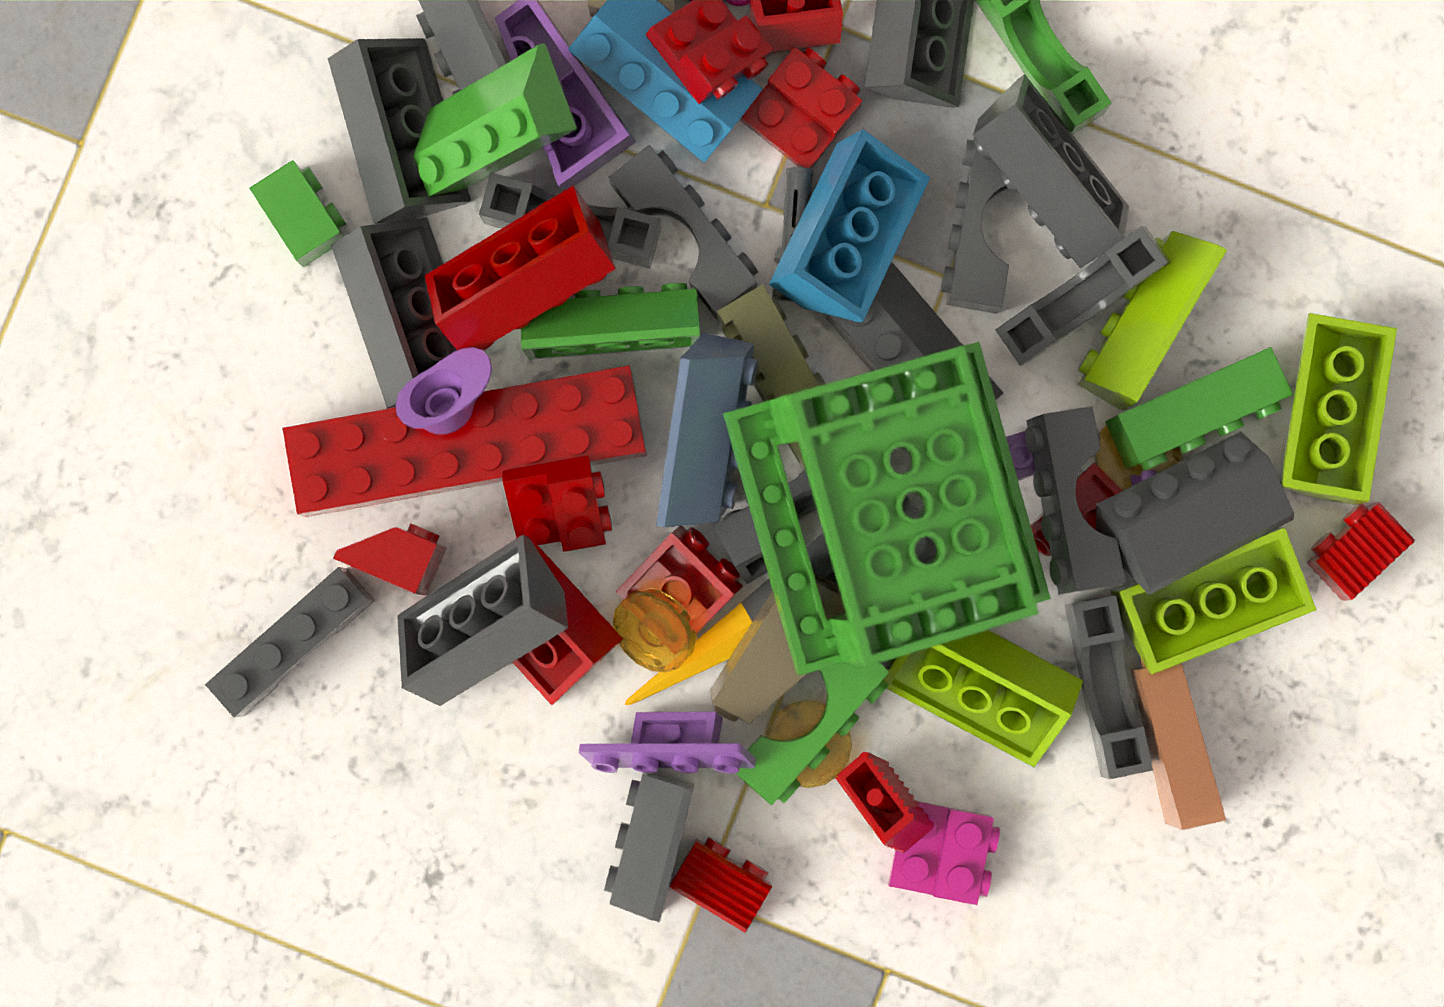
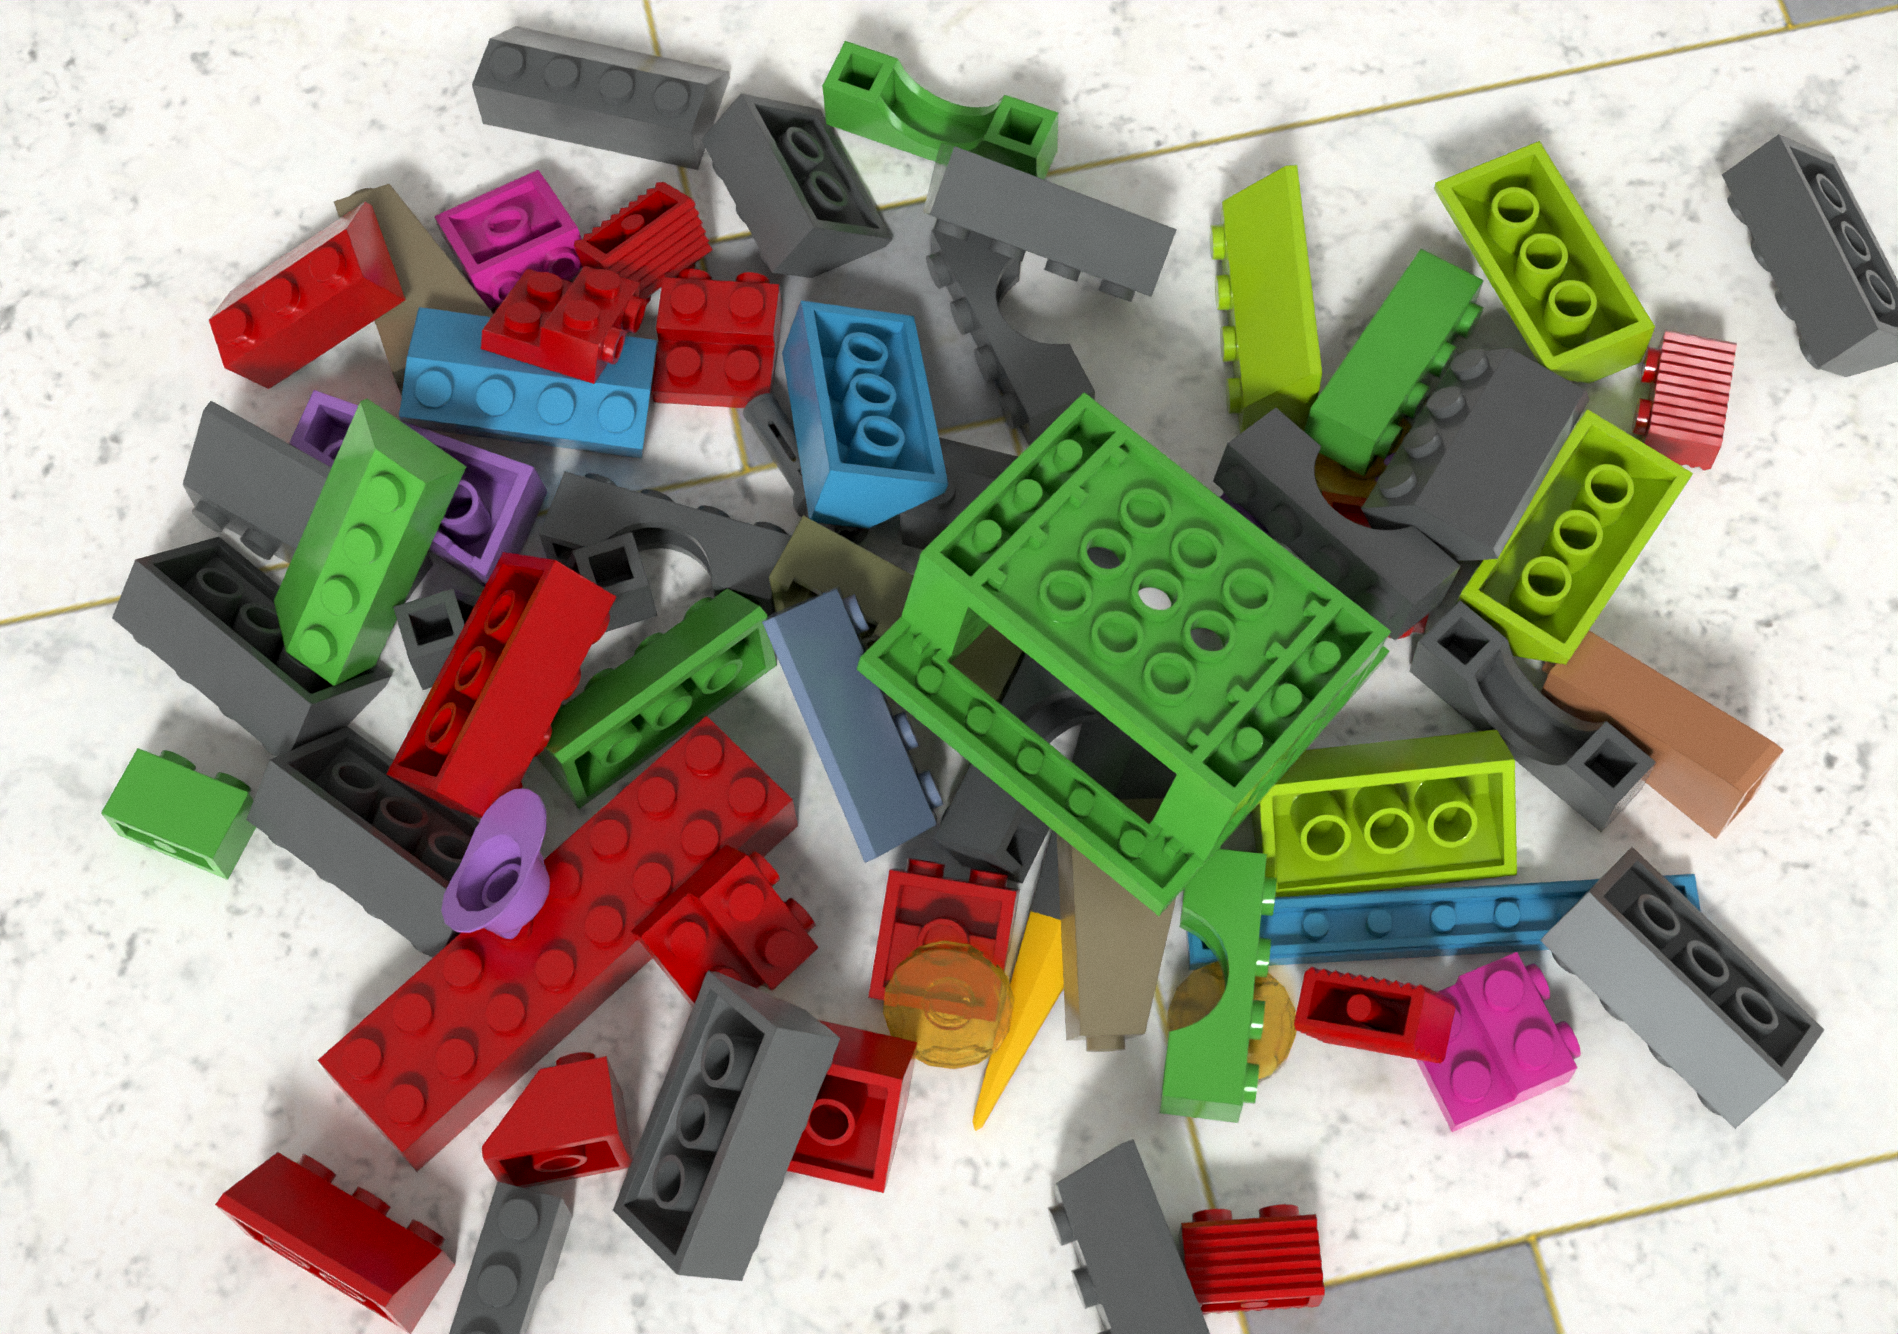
camera: 30 degrees left, 20 degrees down
medium lavender bracket [578,712,756,774] -> none
dark grey arch [995,226,1171,366] -> none
none -> red slope [215,1152,455,1334]
none -> dark azure tile [1186,874,1701,970]
none -> slope [1540,847,1824,1129]

